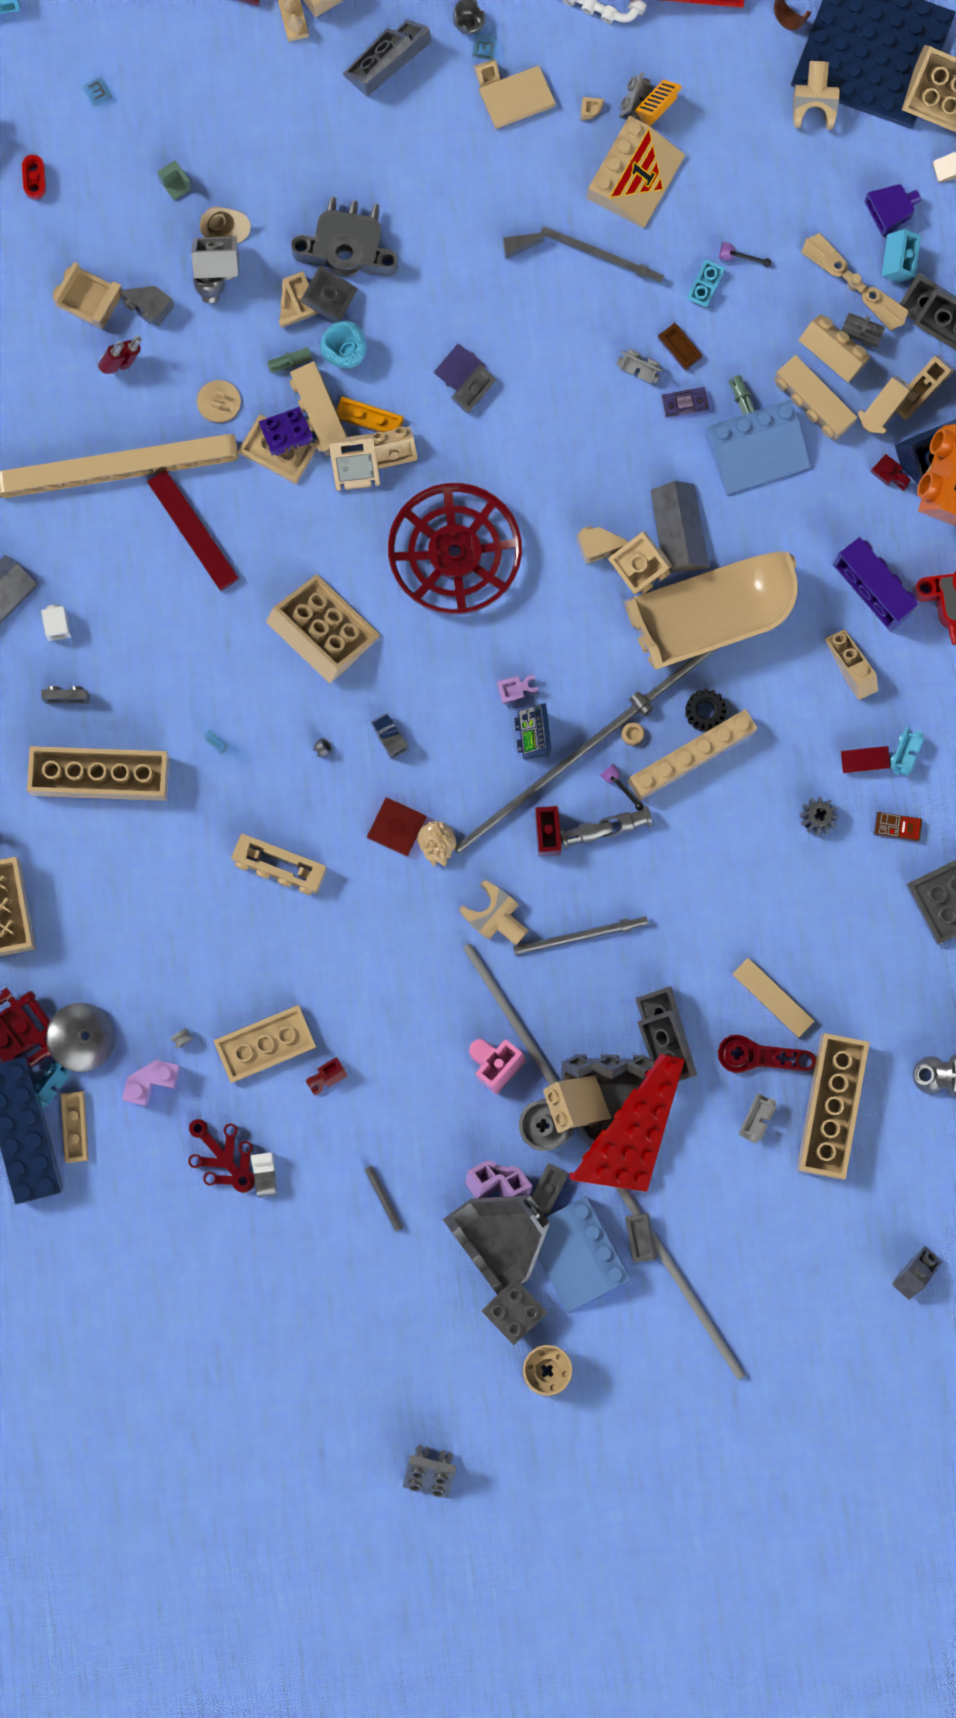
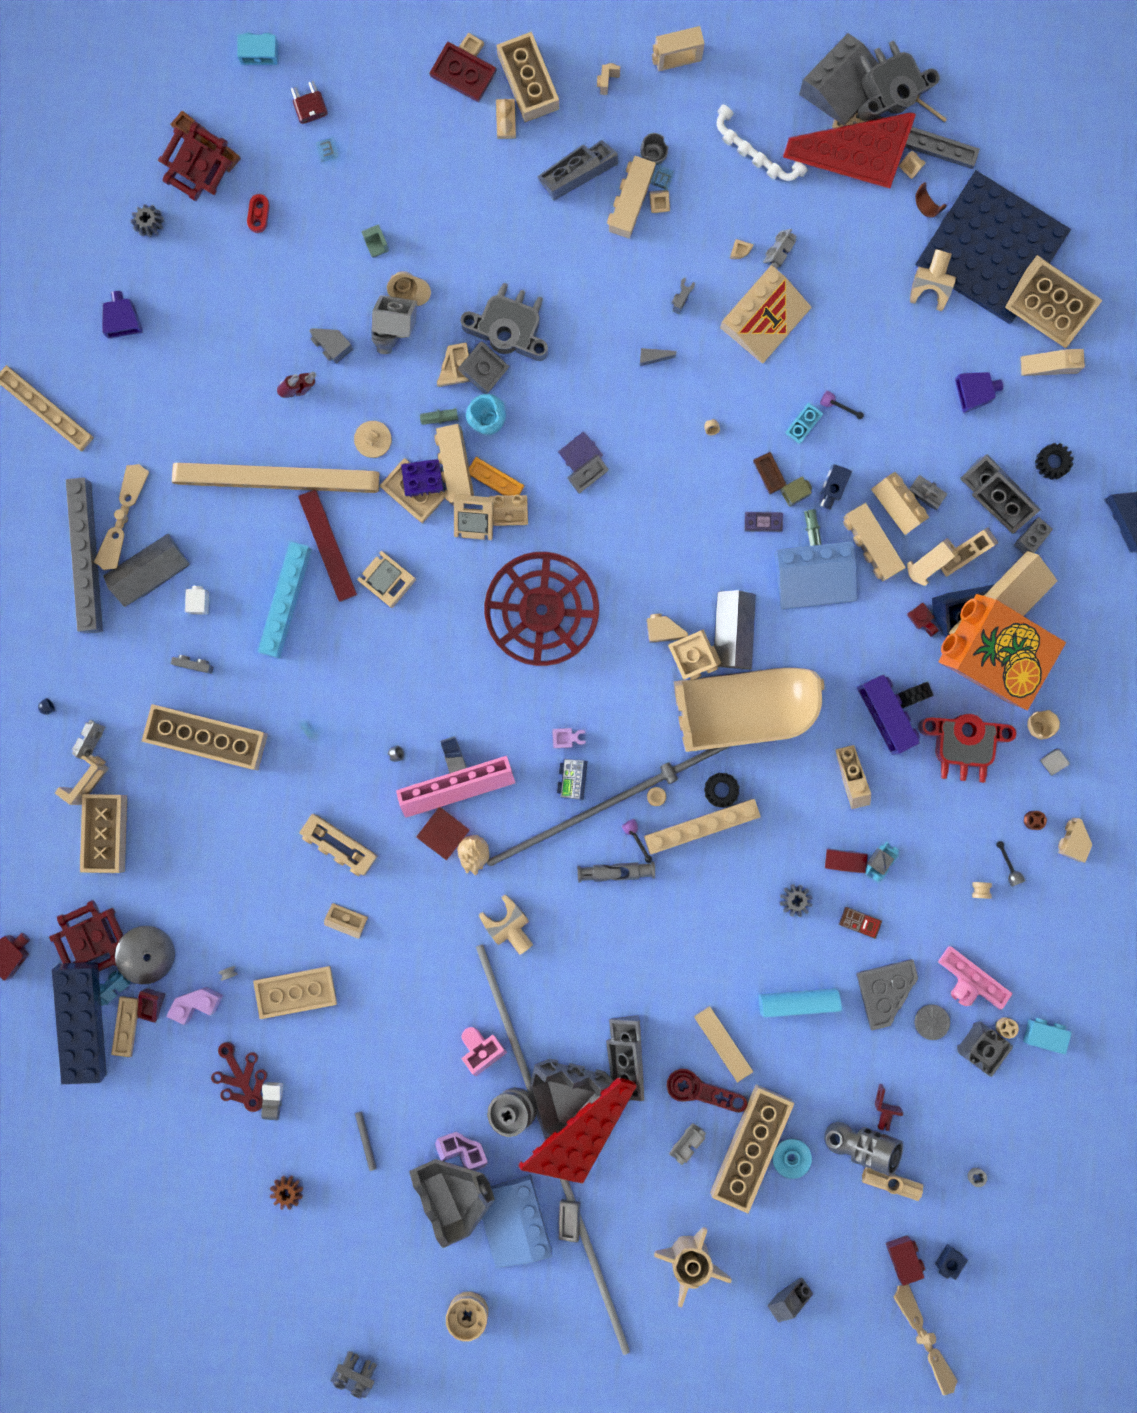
camera: 15 degrees right, 5 degrees up
tan panel [53,262,123,330] -> none
tan slope [266,574,380,683] -> none
dark red plate [305,1057,348,1095] -> none
tan tile [479,65,556,129] -> none
flat silver plate [481,1278,548,1345] -> none
flat silver bar [513,916,648,955] -> none
flat silver plate [532,1163,569,1215] -> none
dark red brick [534,806,562,857] -> none
flat silver bar [540,226,665,283] -> none
tan panel [543,1075,611,1133] -> none
light grey hinge [616,349,664,384] -> none
light orange panel [635,79,682,127] -> none
tan piece [801,233,909,331] -> none
medium azure brick [881,229,921,283] -> none
none -> dark red slope [137,988,165,1023]
none -> medium azure brick [258,541,312,659]
none -> dark orange gear [270,1175,303,1210]
none -> dark red piece [291,81,328,124]
none -> tan slope [324,903,368,939]
none -> container [357,551,416,608]
none -> bright pink brick [396,756,516,818]
none -> tan brick [607,156,656,239]
none -> tan brick [654,1227,732,1308]
none -> flat silver plate [671,277,695,314]
none -> tan hinge [704,419,720,436]
none -> medium azure brick [759,988,842,1017]
none -> medium azure dish [773,1139,812,1179]
none -> olive brick [780,476,812,507]
none -> dark blue torso [820,464,852,510]
none -> flat silver tile [867,848,894,875]
none -> black tyre [898,681,934,708]

